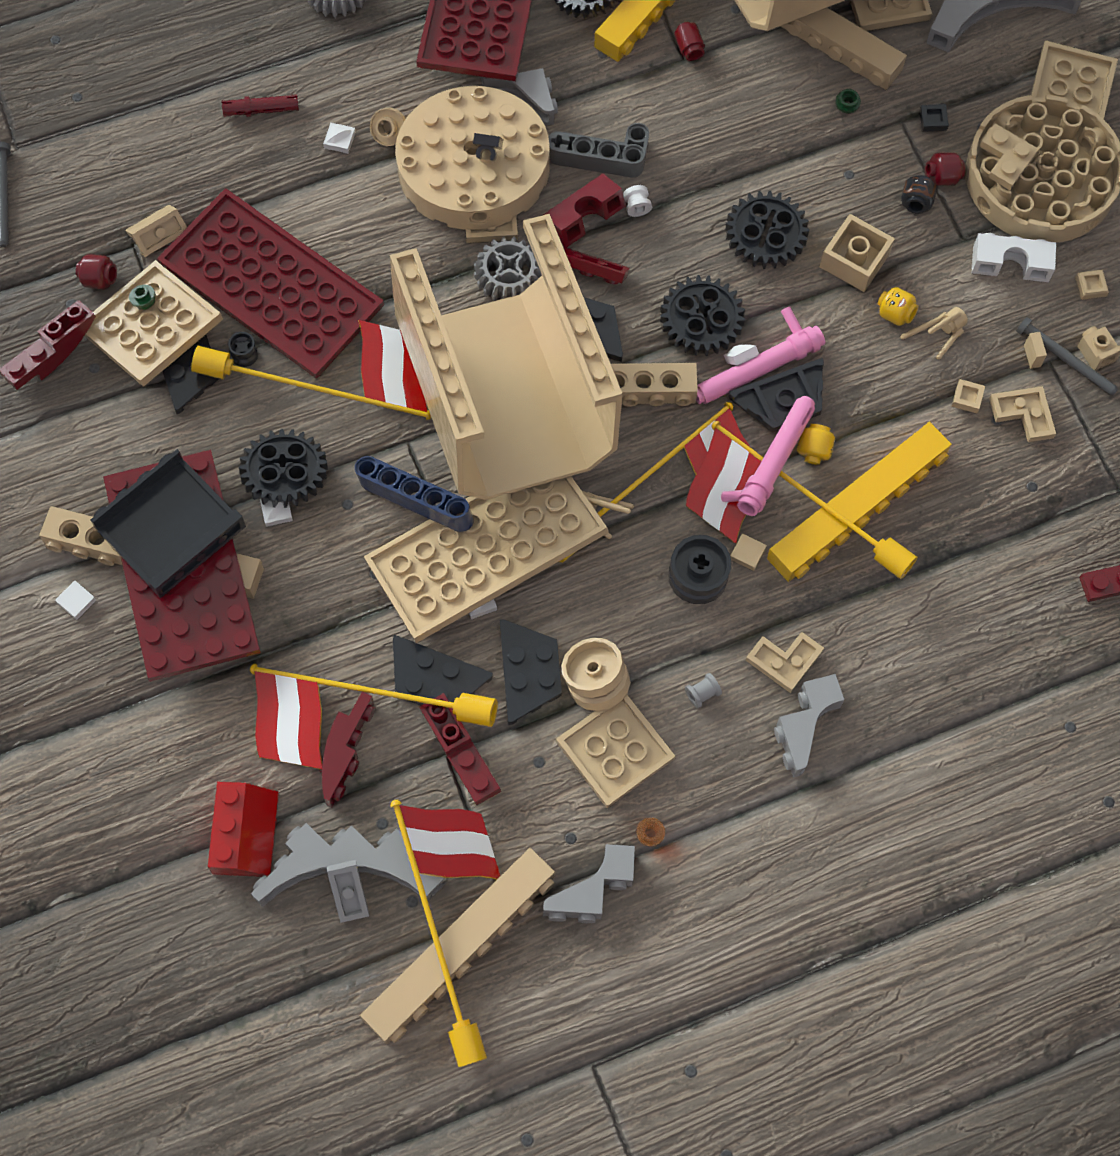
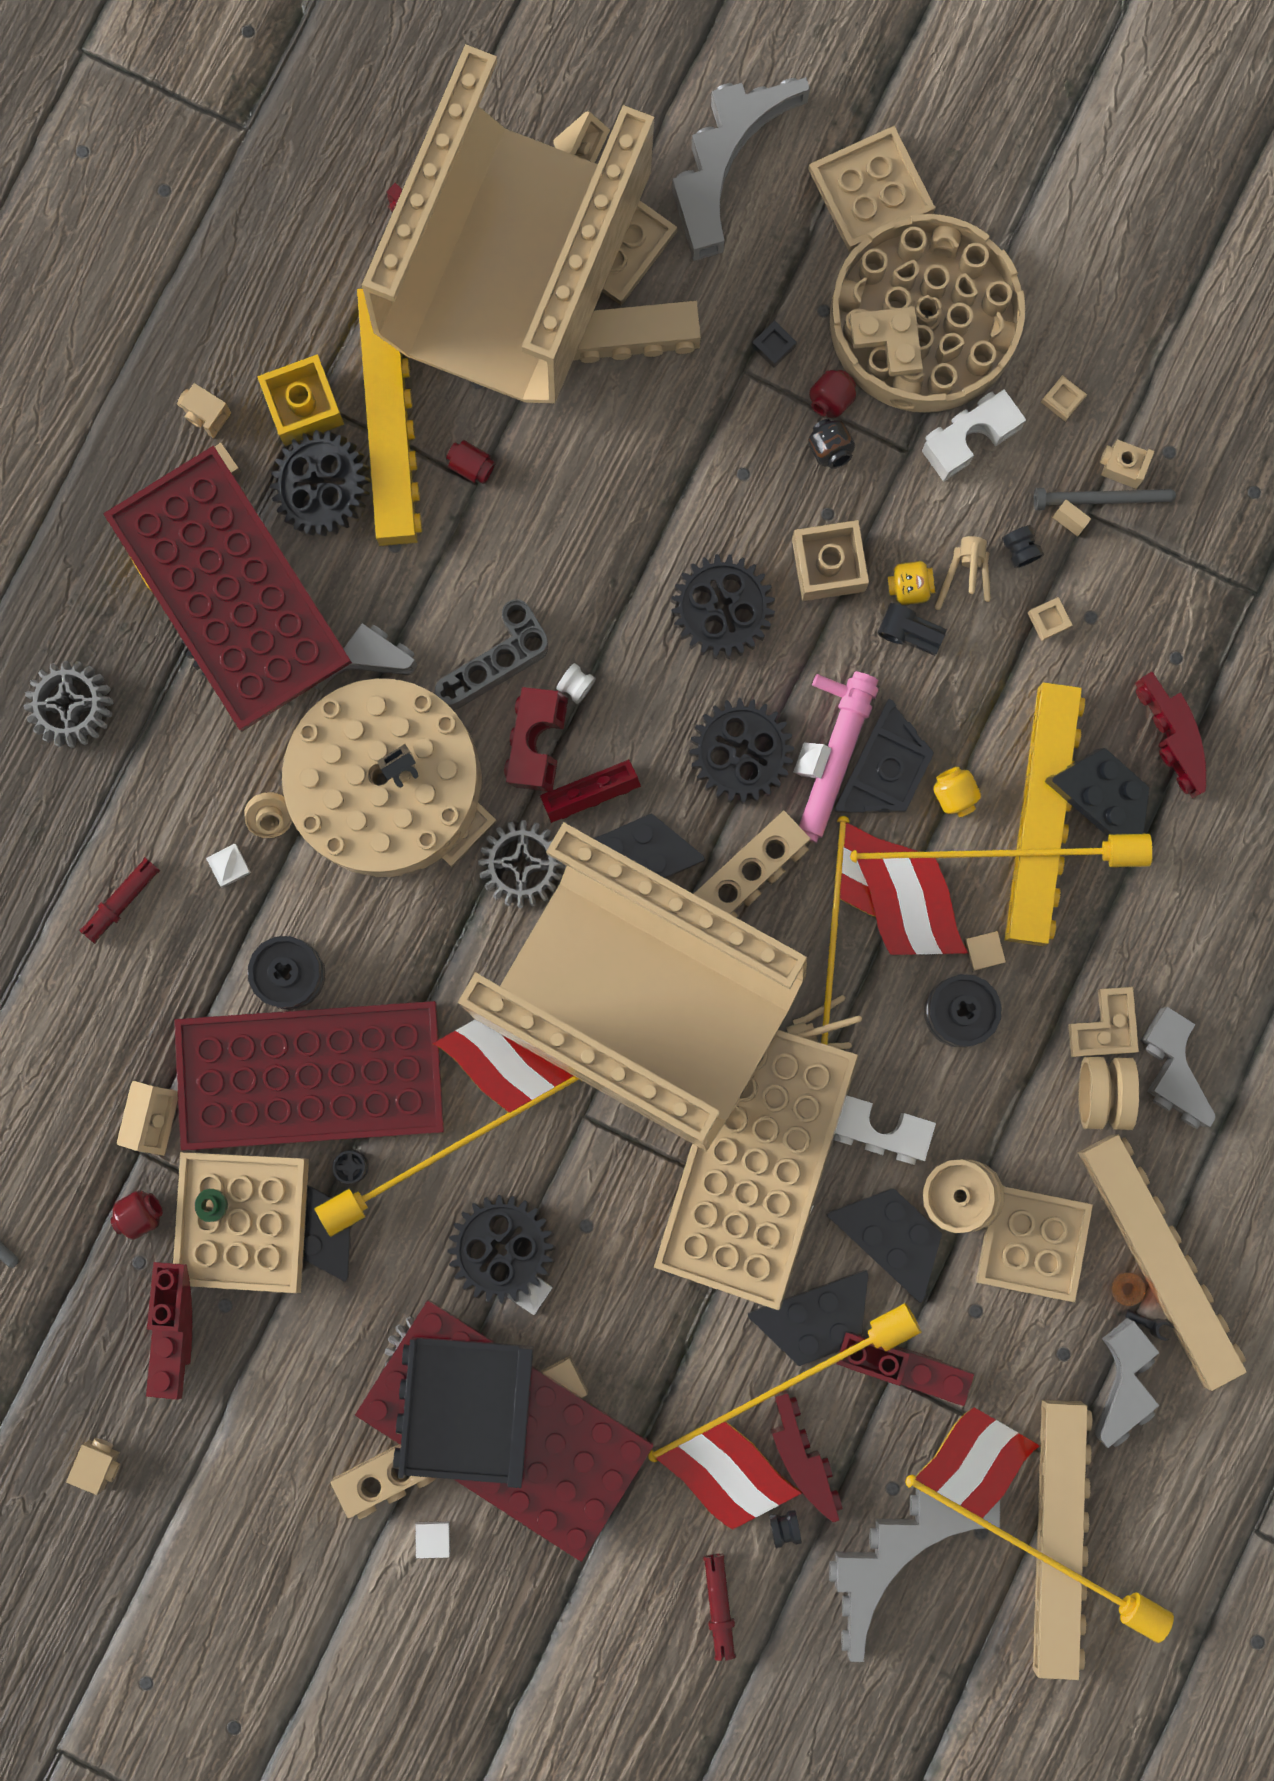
camera: 40 degrees left, 15 degrees up
red slope [208,781,279,877] -> none
light grey plate [327,860,369,923] -> none
dark blue beam [354,456,474,532] -> none
light grey bush [685,673,722,709] -> none
bright pink cylinder [721,396,815,516] -> none
dark green plate [835,89,861,113] -> none
tan plate [989,386,1056,442] -> none
none -> black wheel [248,936,325,1010]
none -> dark red pin [703,1554,736,1661]
none -> black wheel [769,1510,802,1549]
none -> white arch [833,1096,936,1165]
none -> black piece [877,603,947,656]
none -> black wheel [1002,525,1044,568]
none -> black wing [1045,748,1150,837]
none -> tan wheel [1078,1057,1139,1130]
none -> tan brick [1078,1134,1247,1391]
none -> black hand [1125,1310,1174,1341]
none -> dark red slope [1135,671,1206,799]

